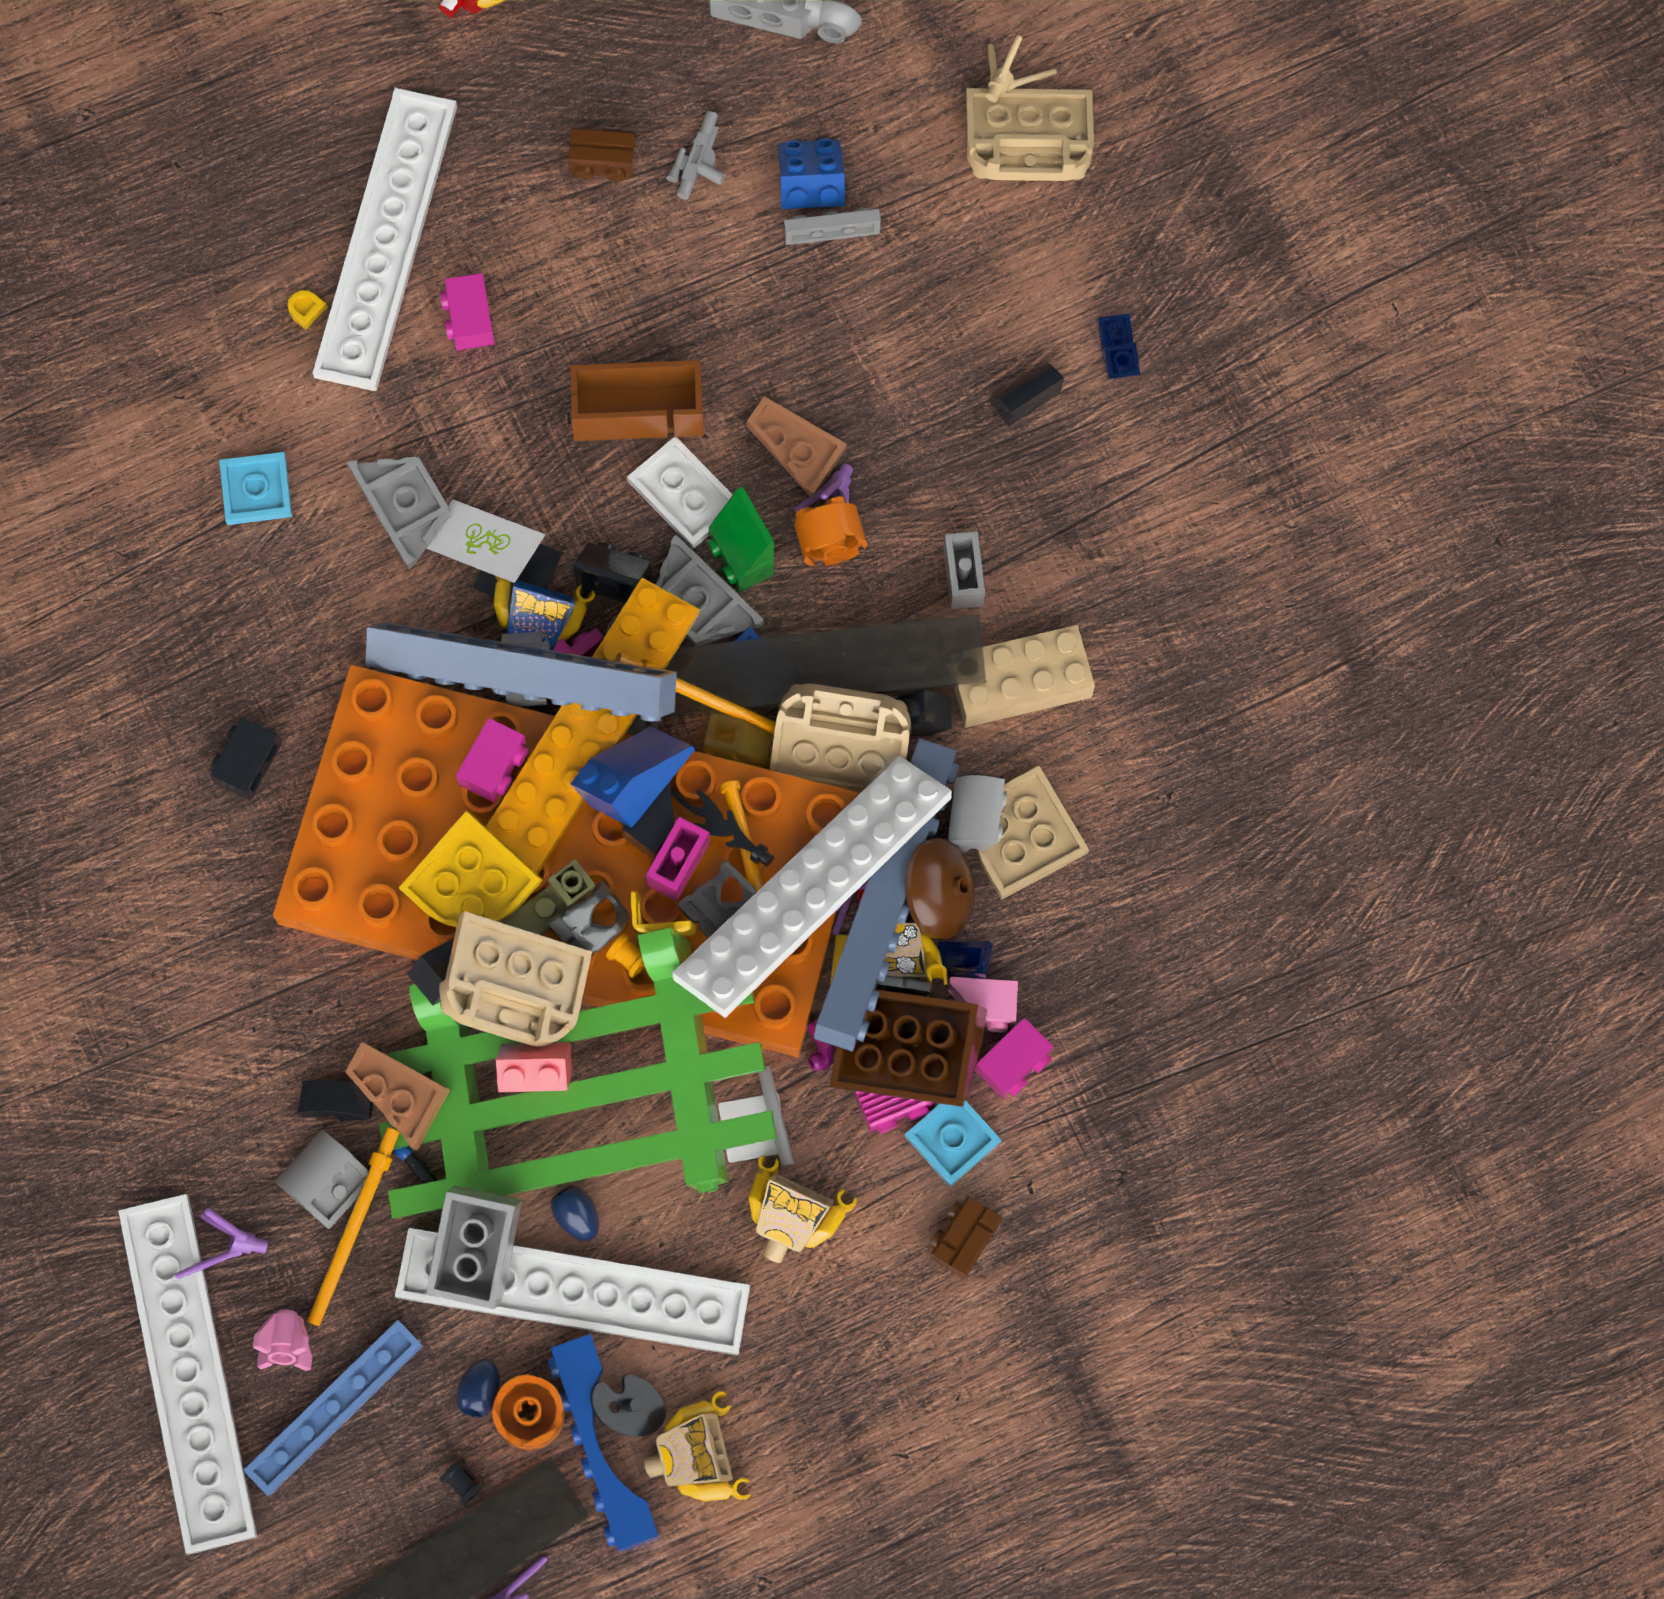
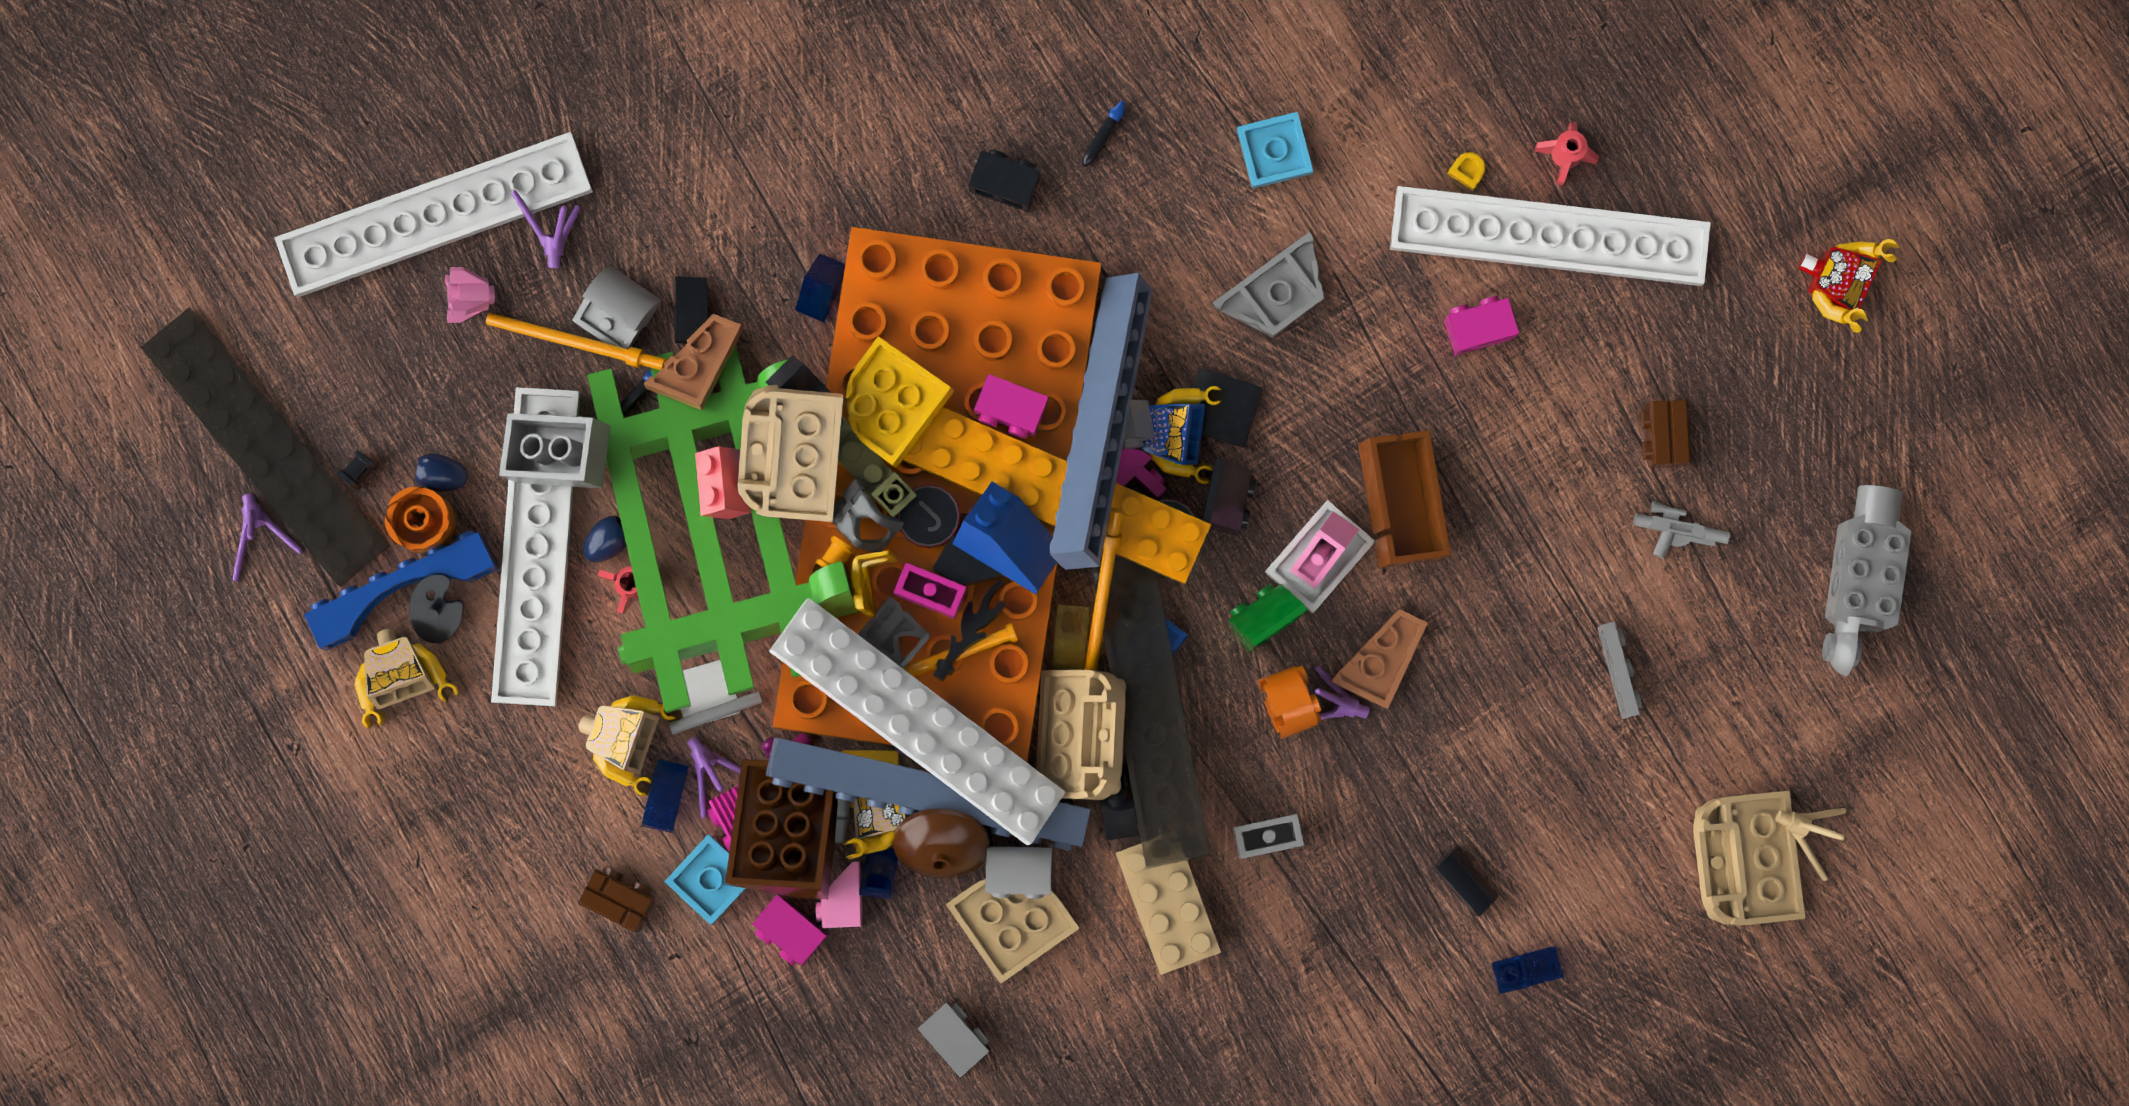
camera: 90 degrees right, 10 degrees up
medium blue plate [243,1320,423,1497] -> none
white sticker [426,499,546,583] -> none
light grey wing [655,535,764,647] -> none
blue bracket [778,138,845,209] -> none
none -> coral brick [598,566,639,614]
none -> clear blue slope [642,759,689,833]
none -> medium lavender plant [687,736,741,818]
none -> clear blue slope [795,254,845,323]
none -> black tile [896,484,961,549]
none -> light grey brick [917,1001,990,1077]
none -> black piece [1082,101,1126,167]
none -> bright pink slope [1290,511,1359,589]
none -> coral brick [1535,122,1599,185]

